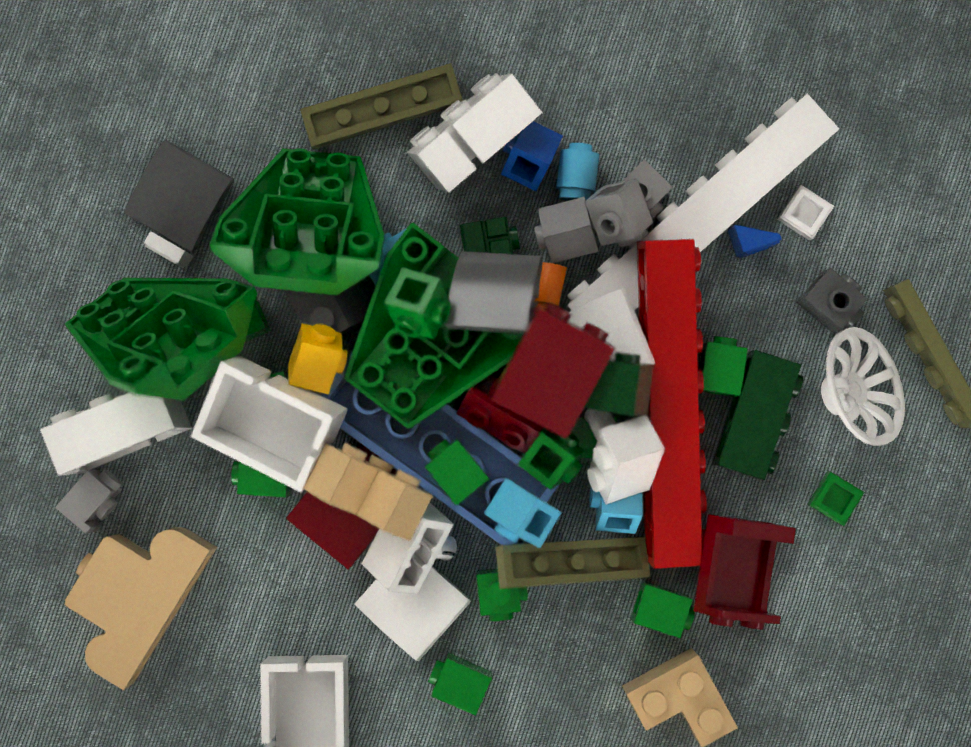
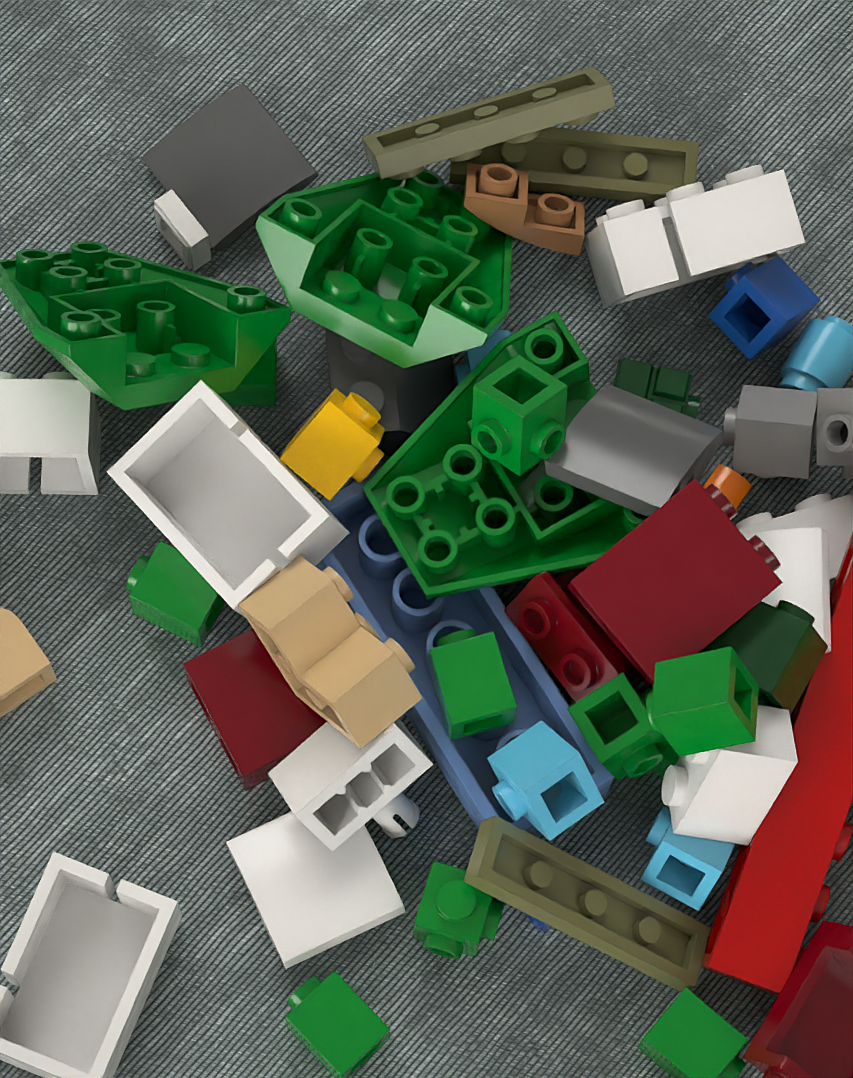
camera: 15 degrees right, 15 degrees down
none -> olive plate [362,66,616,180]
none -> medium nougat slope [464,163,585,256]
none -> green brick [646,646,759,757]

